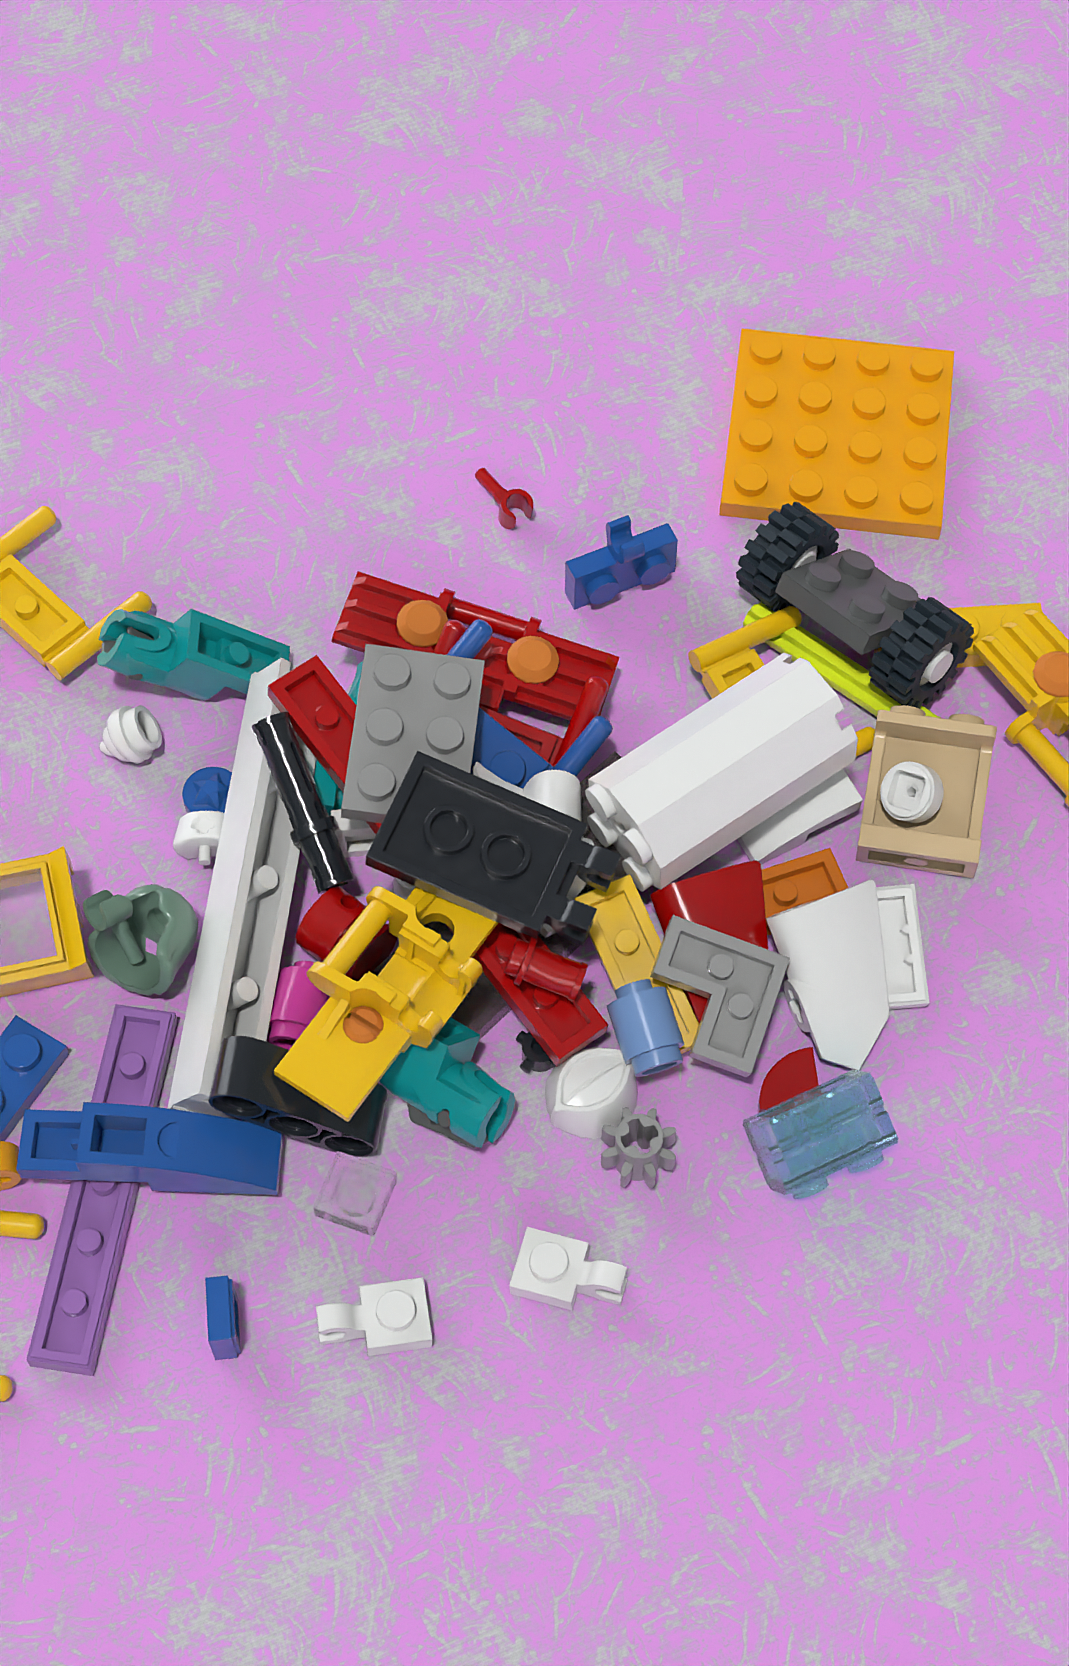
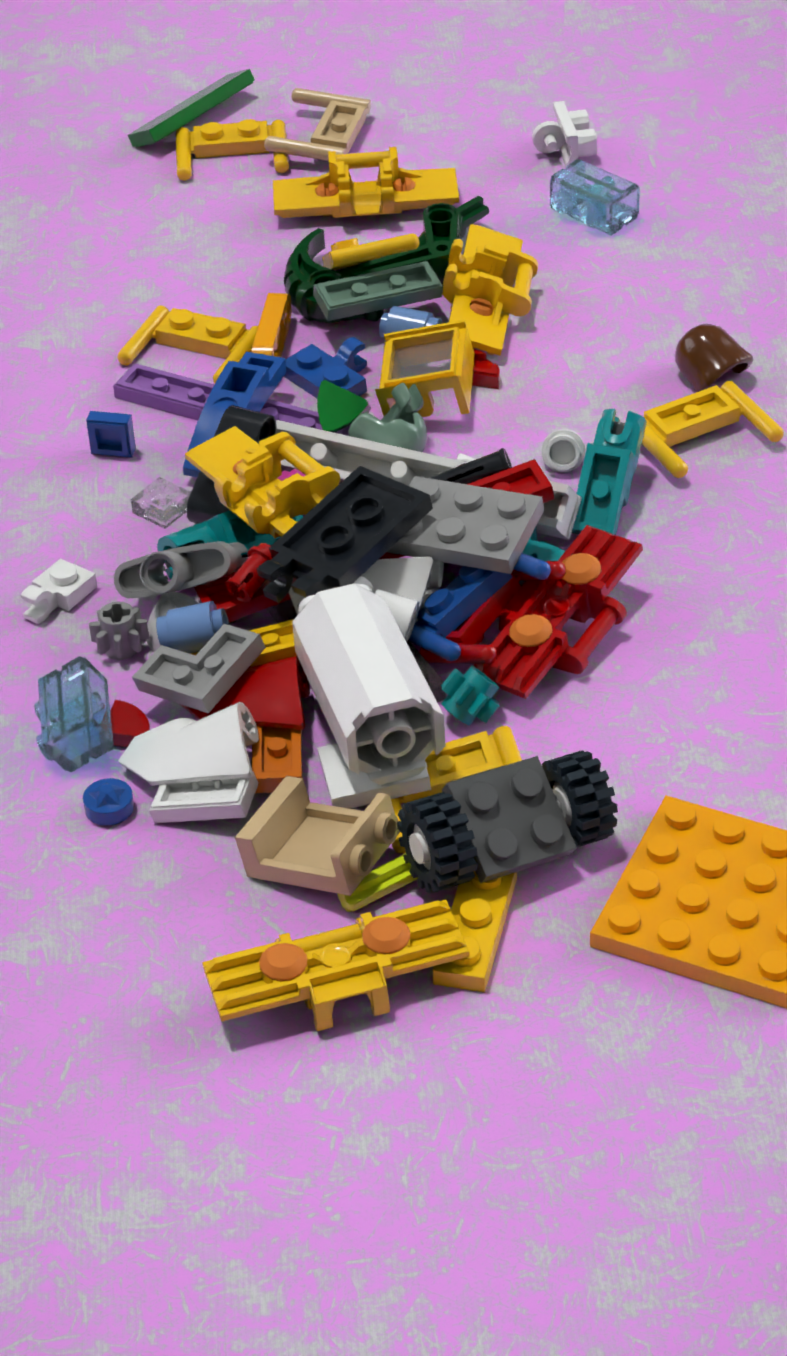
camera: 110 degrees right, 20 degrees down
white plate [316,1277,432,1356] -> none
red hand [475,468,533,529] -> none
blue plate [565,515,678,610] -> none
white tile [880,761,944,823] -> none
none -> blue tile [83,778,134,826]
none -> light grey connector [114,541,248,598]
none -> green tile [317,380,371,433]
none -> teal gear [441,666,500,726]

